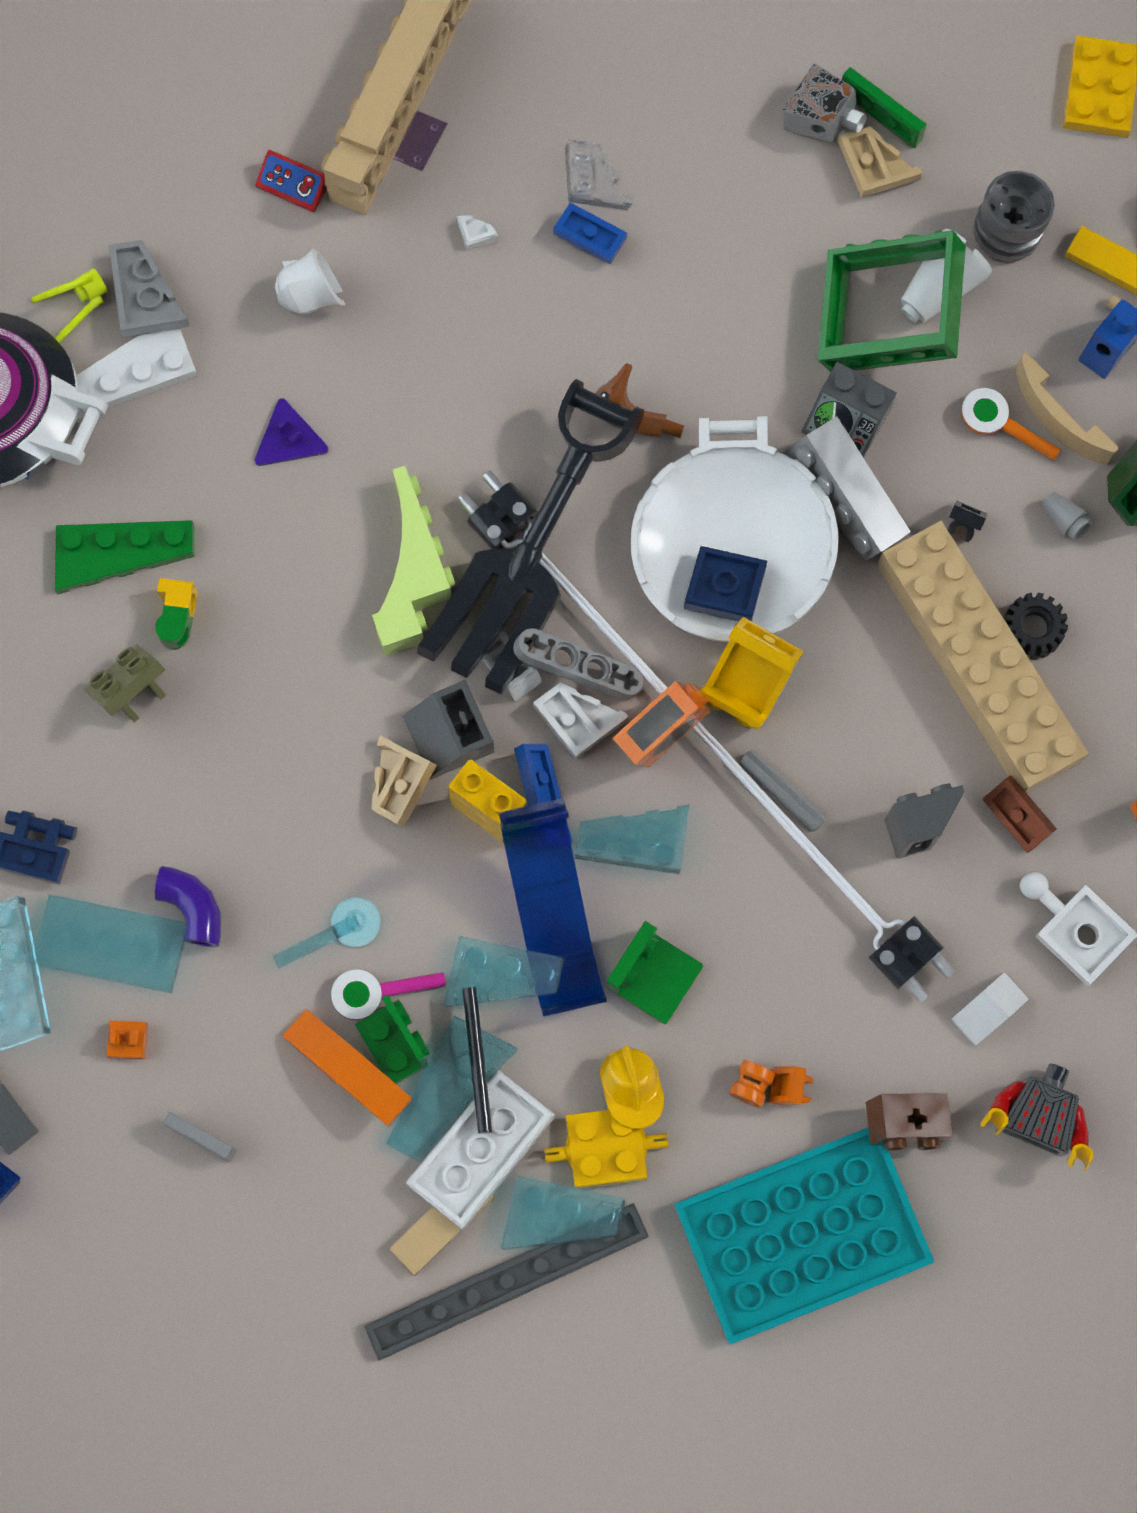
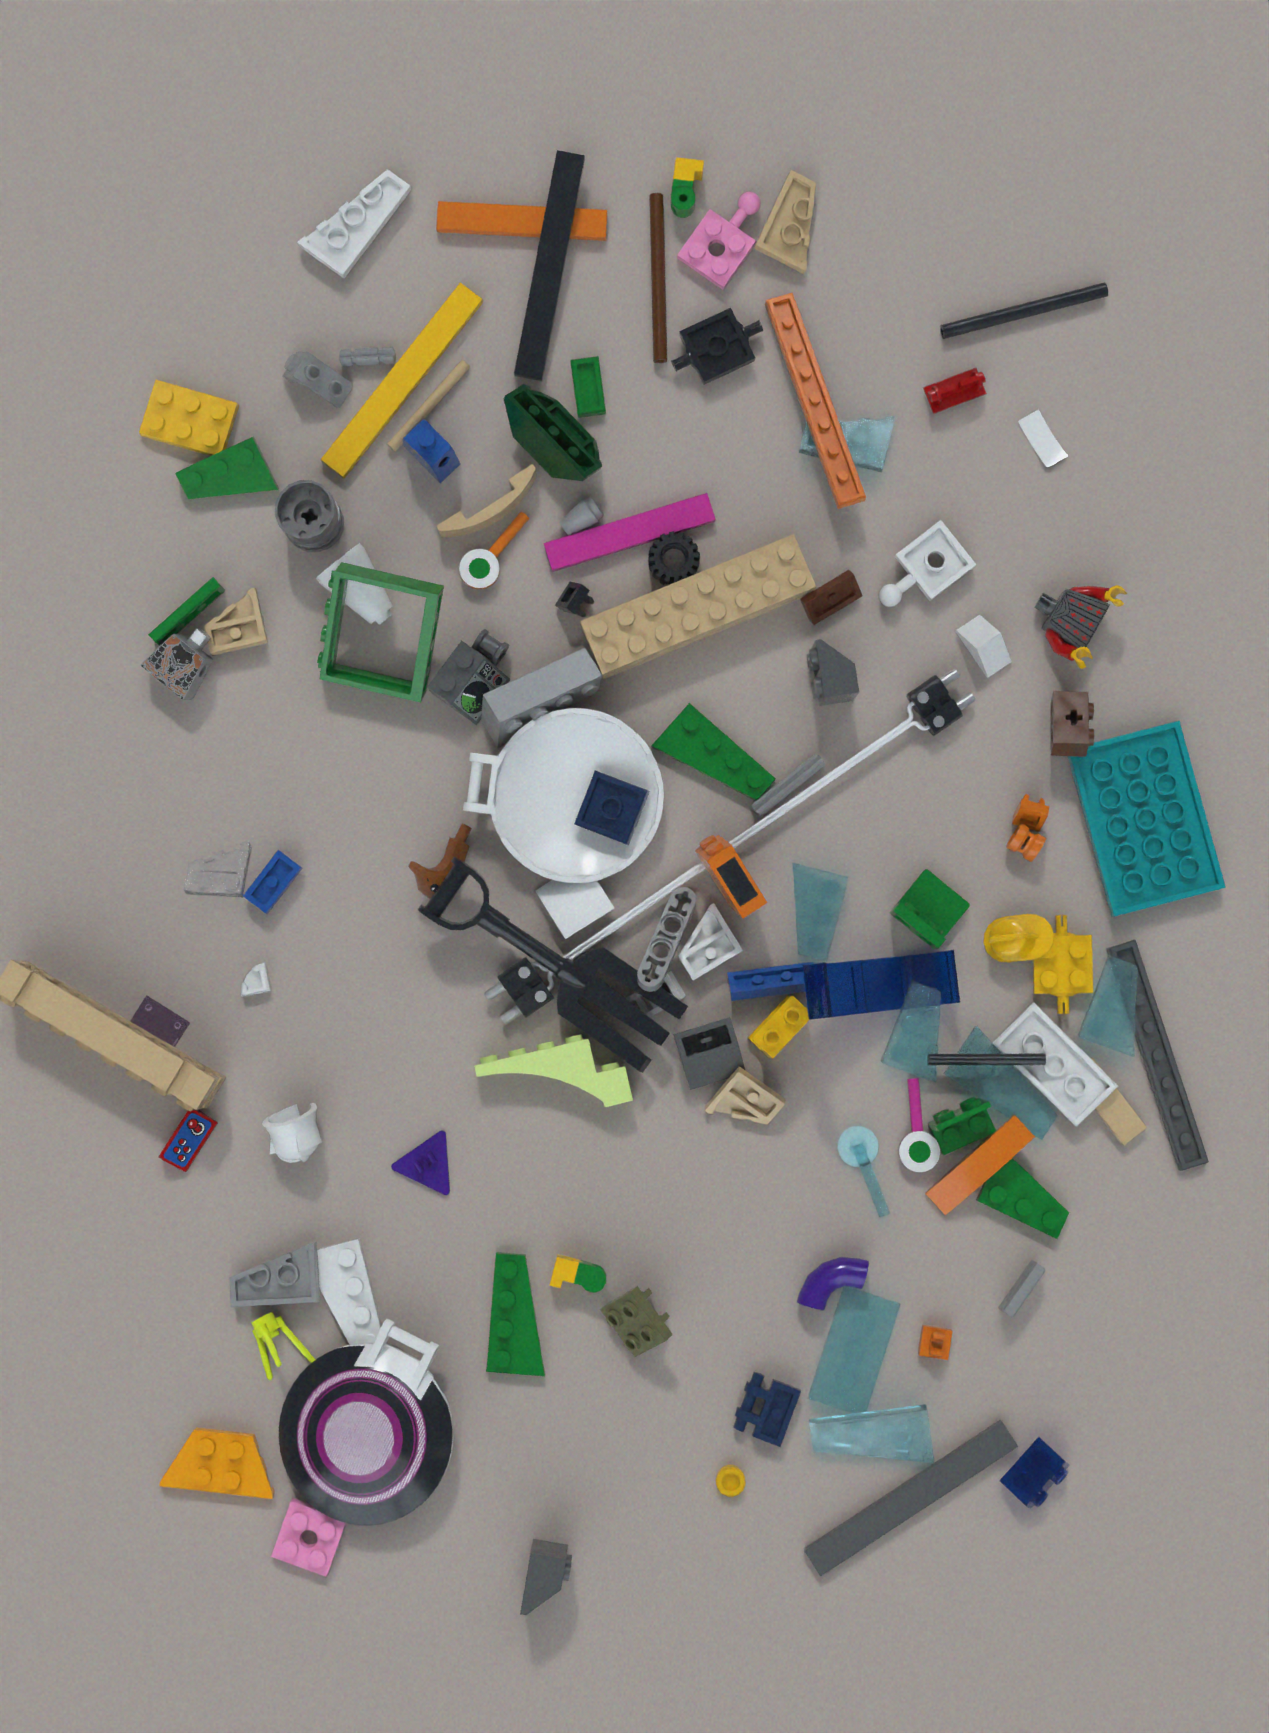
camera: 85 degrees left, 10 degrees up
yellow panel [701,617,804,730] -> none
none -> green wing [175,436,279,499]
none -> dark grey bush [472,629,509,666]
none -> white slope [535,880,615,939]
none -> dark pink tile [544,493,716,572]
none -> green wing [651,703,776,801]
none -> green wing [976,1158,1069,1239]

